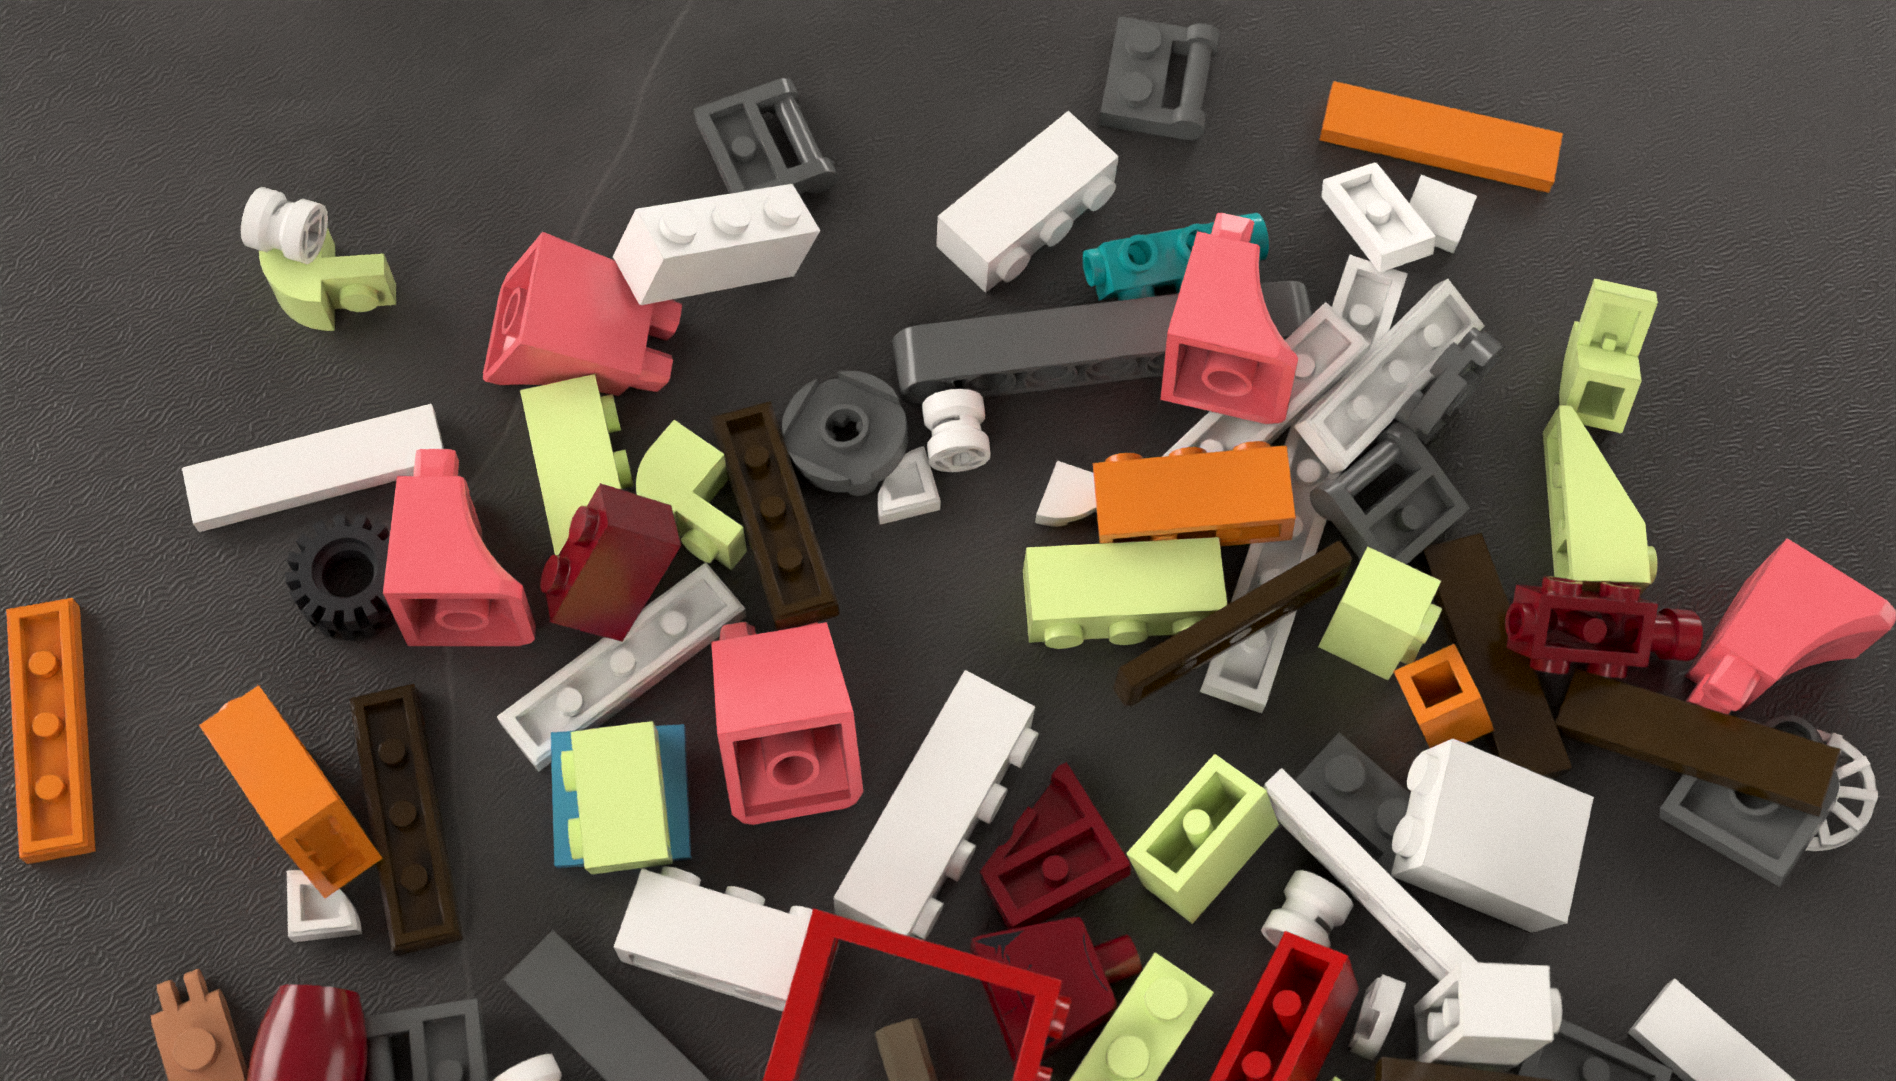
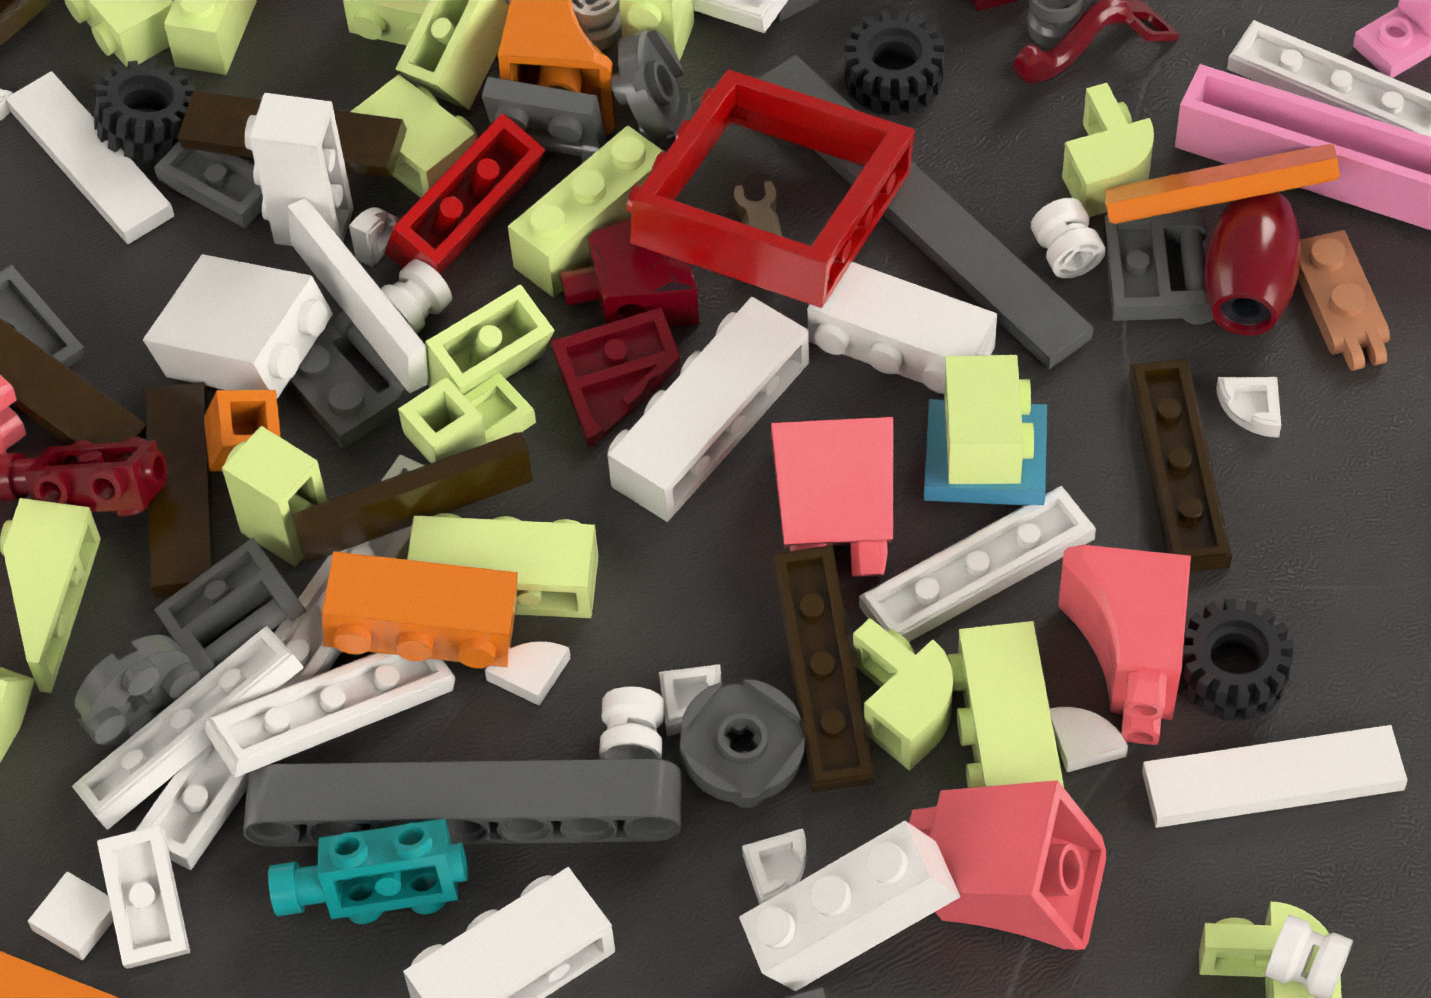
camera: 165 degrees left, 10 degrees down
orange window [199,685,382,899] -> none
dark red brick [540,483,681,642] -> none
coral hips [1160,213,1299,424] -> none
none -> yellowish green brick [398,372,536,463]
none -> white tile [742,828,806,904]
none -> white tile [1050,707,1128,772]

